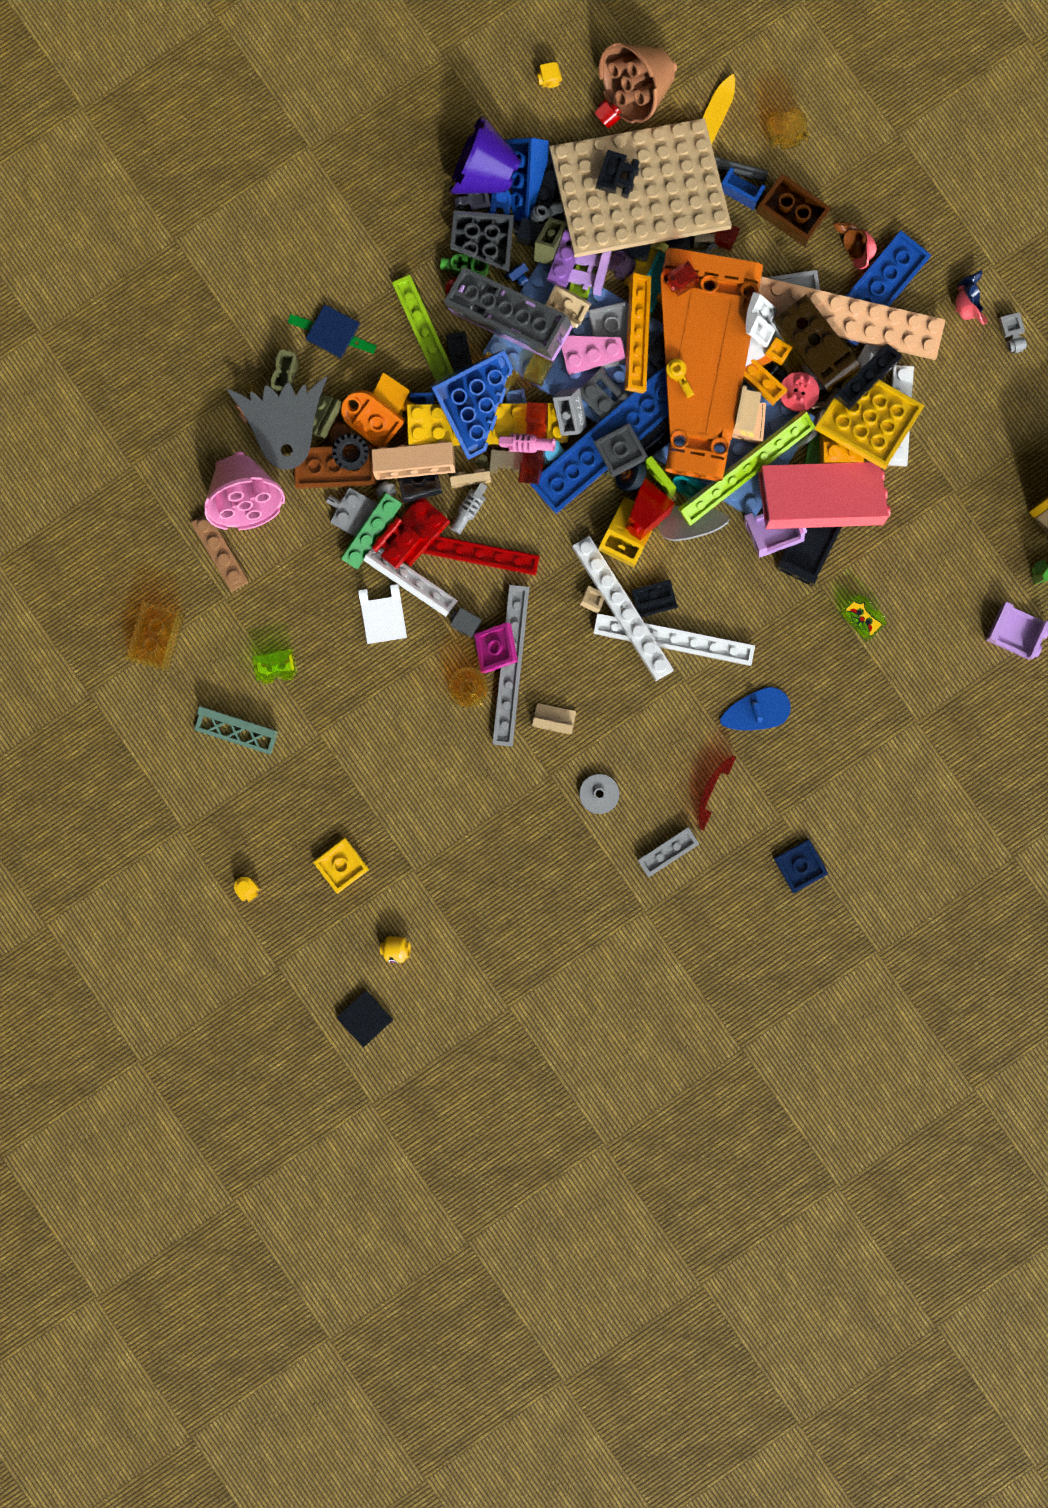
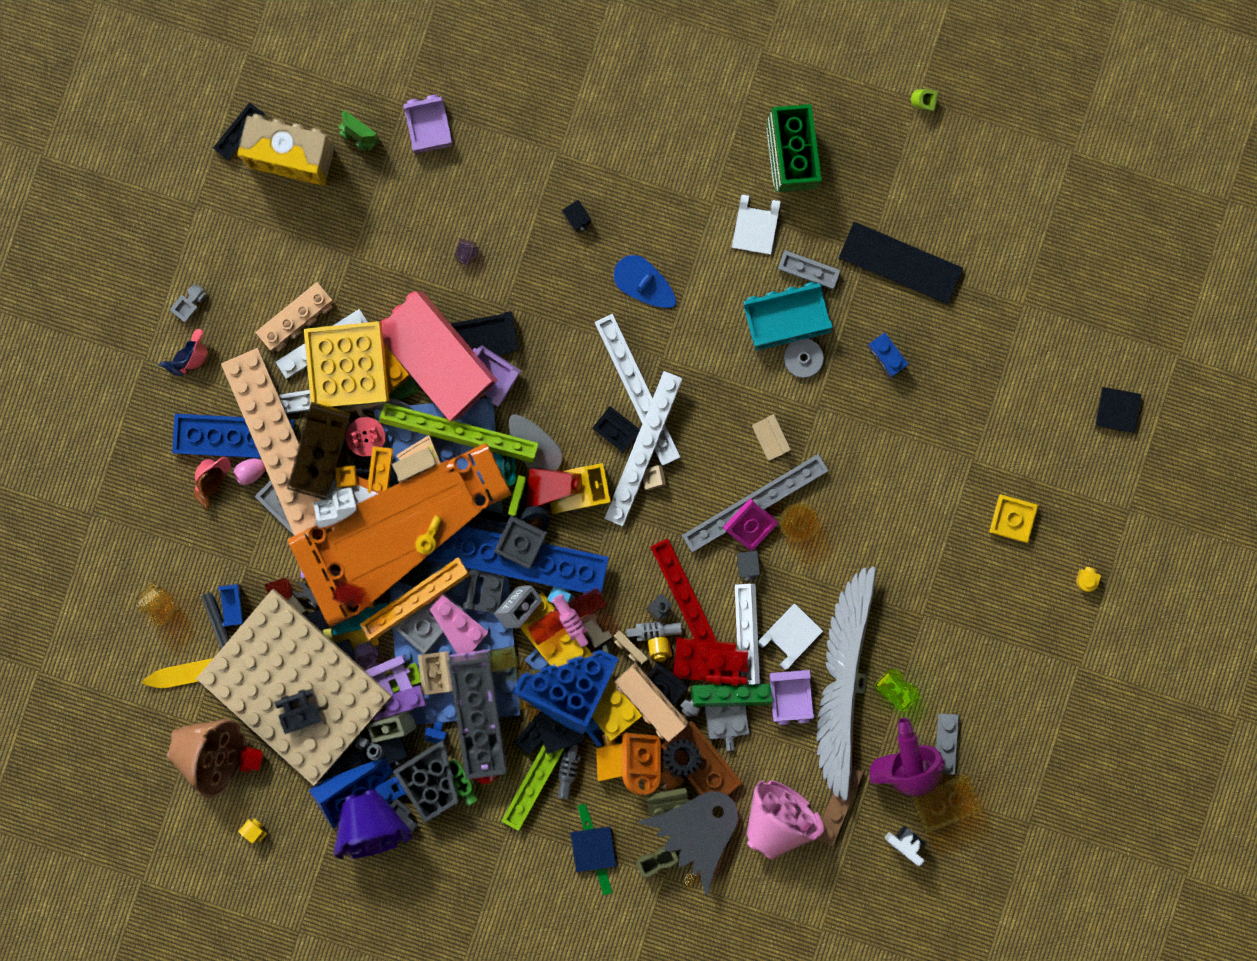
camera: 135 degrees left, 0 degrees up
sand green fence [194,706,278,755] -> none
yellow head [380,936,411,963] -> none
clear red slope [697,755,736,831] -> none
reddish brown brick [756,174,831,247] -> none
dark blue tile [773,839,828,894] -> none
black plate [834,343,903,410] -> none
brick [839,594,887,642] -> none
none -> bright pink animal [233,458,266,485]
none -> light nougat brick [255,282,334,352]
none -> clear purple plate [455,238,478,265]
none -> black plate [534,712,585,754]
none -> dark grey hinge [557,744,581,799]
none -> black brick [562,199,592,232]
none -> dark grey plate [646,593,672,620]
none -> yellow plate [648,637,672,662]
none -> white flag [732,195,781,254]
none -> teal panel [743,282,833,351]
none -> green brick [767,104,822,193]
none -> lavender panel [769,670,814,725]
none -> light grey piece [816,567,877,801]
none -> black tile [838,221,963,304]
none -> blue brick [867,332,908,378]
none -> magenta piece [869,717,945,797]
none -> white piece [885,825,927,866]
none -> lime plate [911,89,938,111]
none -> light grey plate [936,713,959,775]

